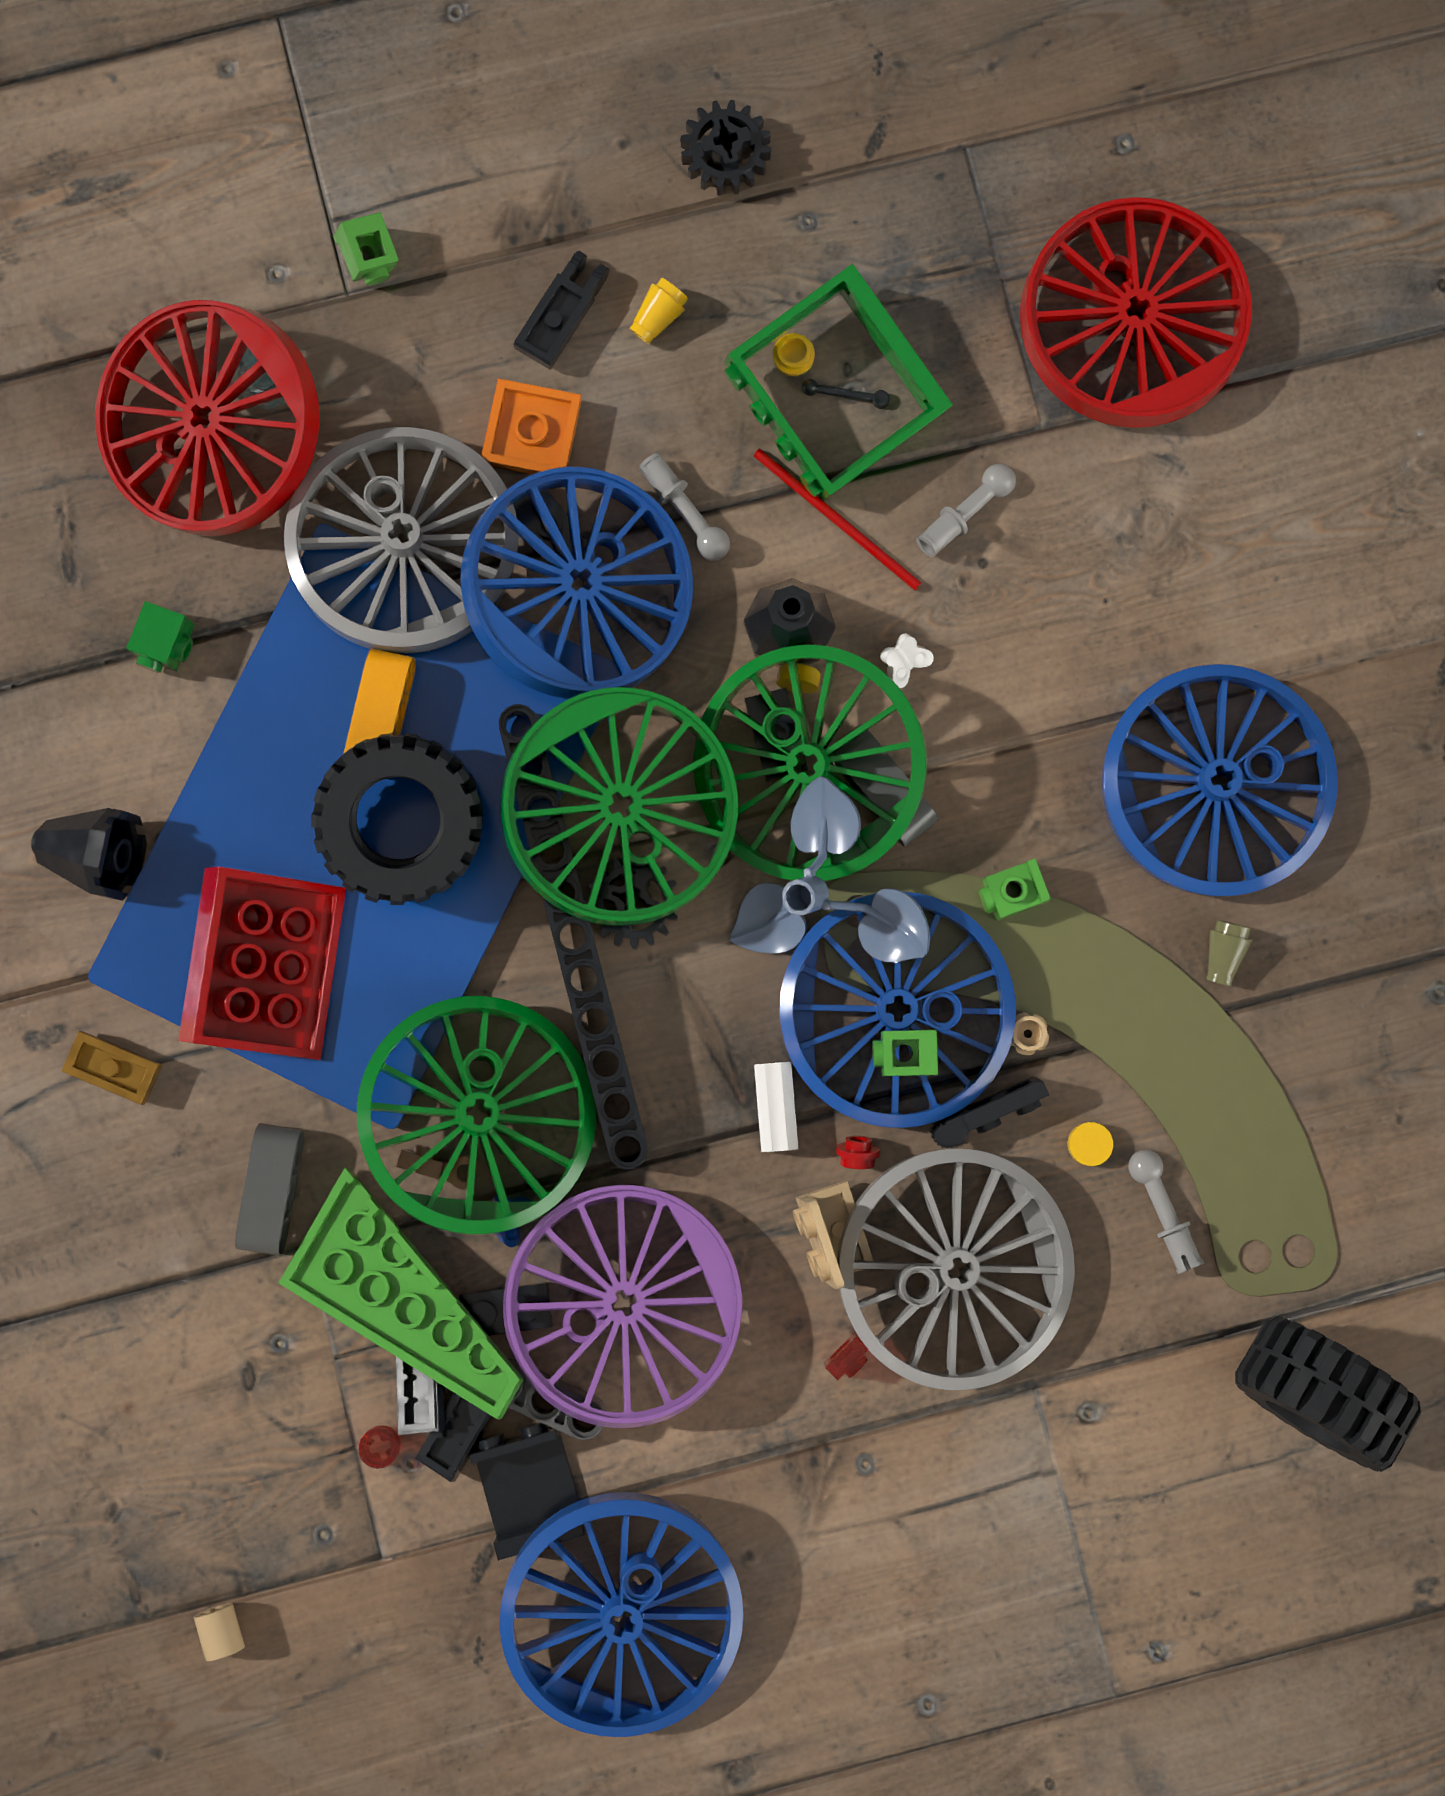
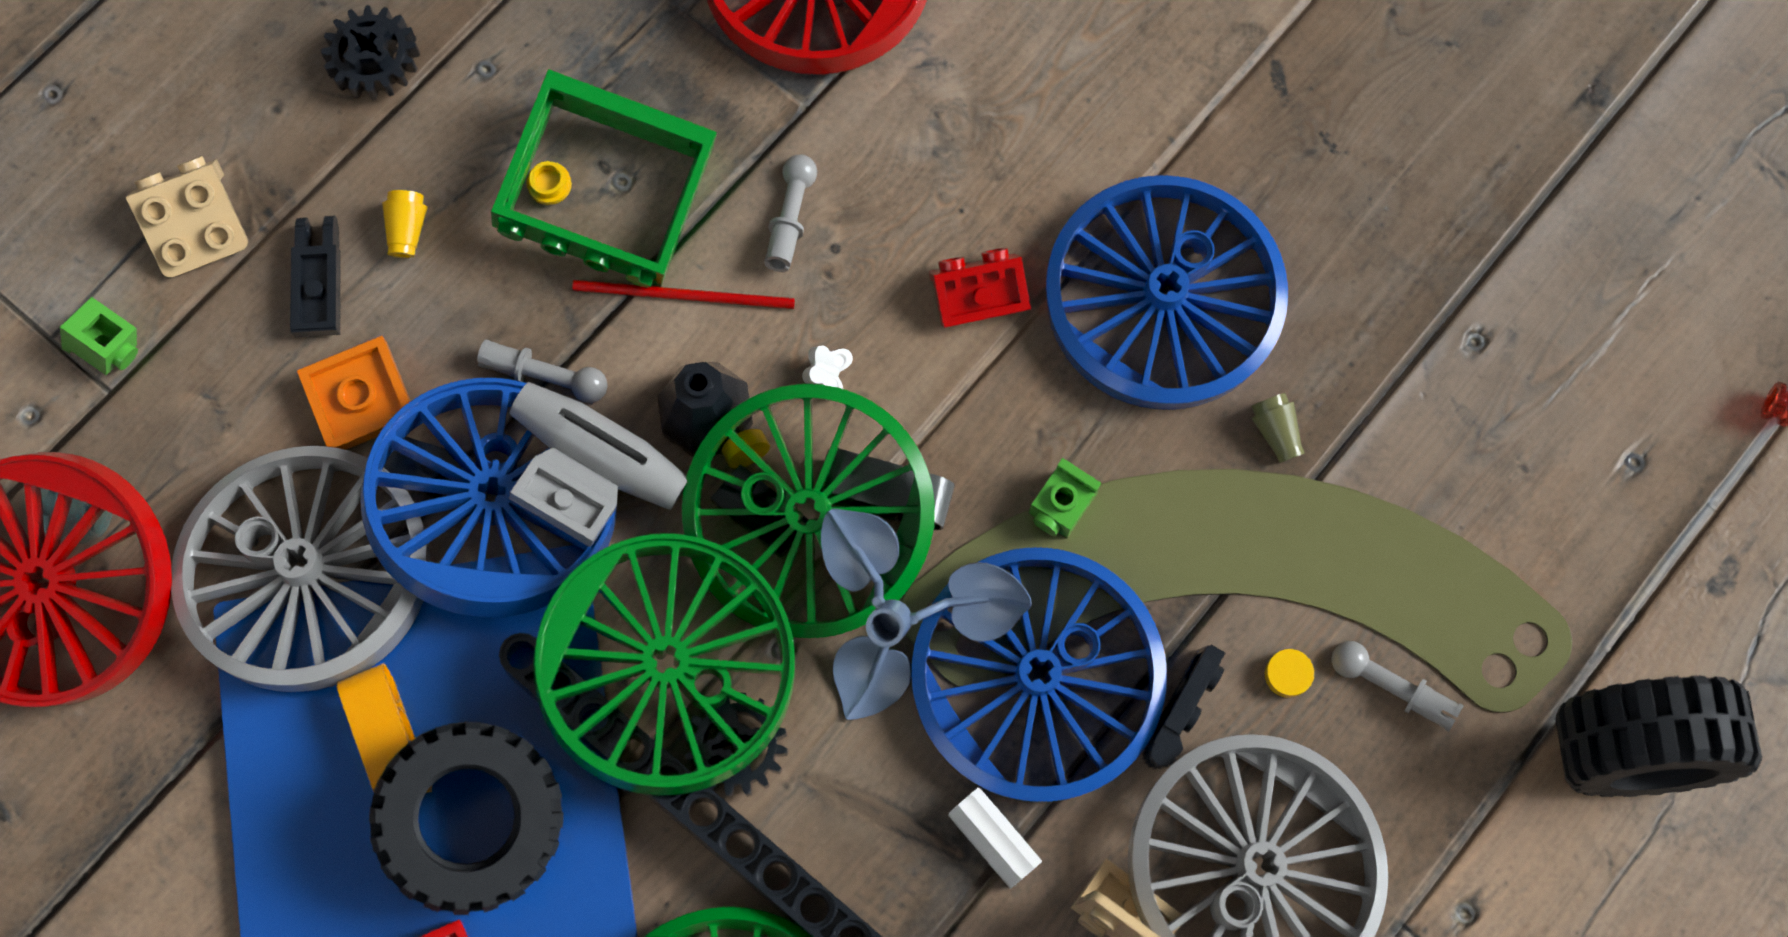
camera: 40 degrees left, 10 degrees down
green brick [126,601,195,673] -> none
black hinge [802,379,889,409] -> none
red plate [836,1136,880,1170] -> none
bright green brick [872,1030,938,1076] -> none
tan plate [1011,1012,1049,1055] -> none
none -> tan bracket [126,156,248,277]
none -> light grey plate [509,382,687,548]
none -> red bracket [929,248,1031,328]

